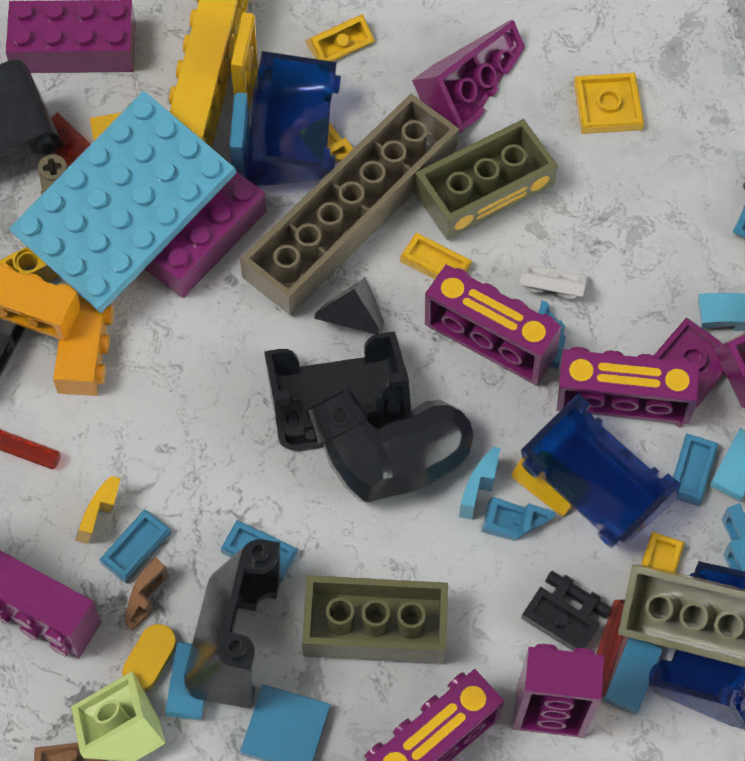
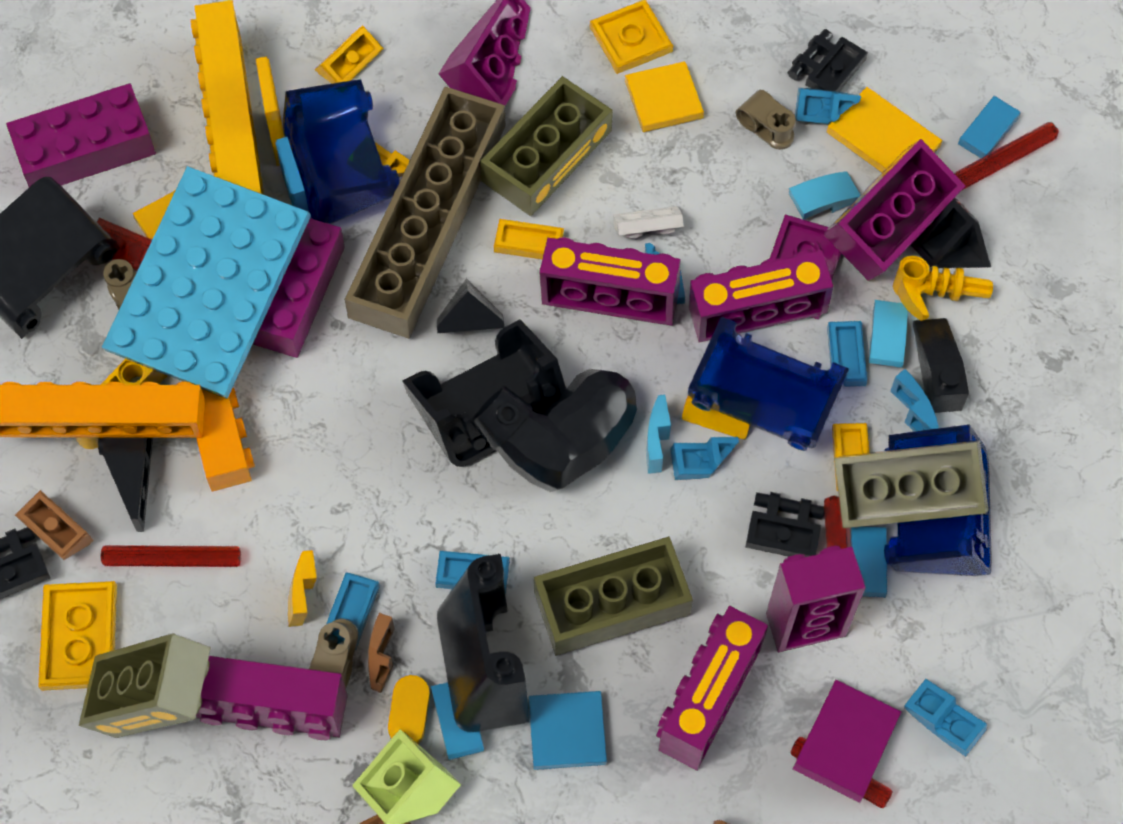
camera: 20 degrees left, 0 degrees up
none -> dark tan piece [309,618,358,689]
none -> yellow tile [625,61,704,132]
none -> dark tan piece [735,89,796,150]

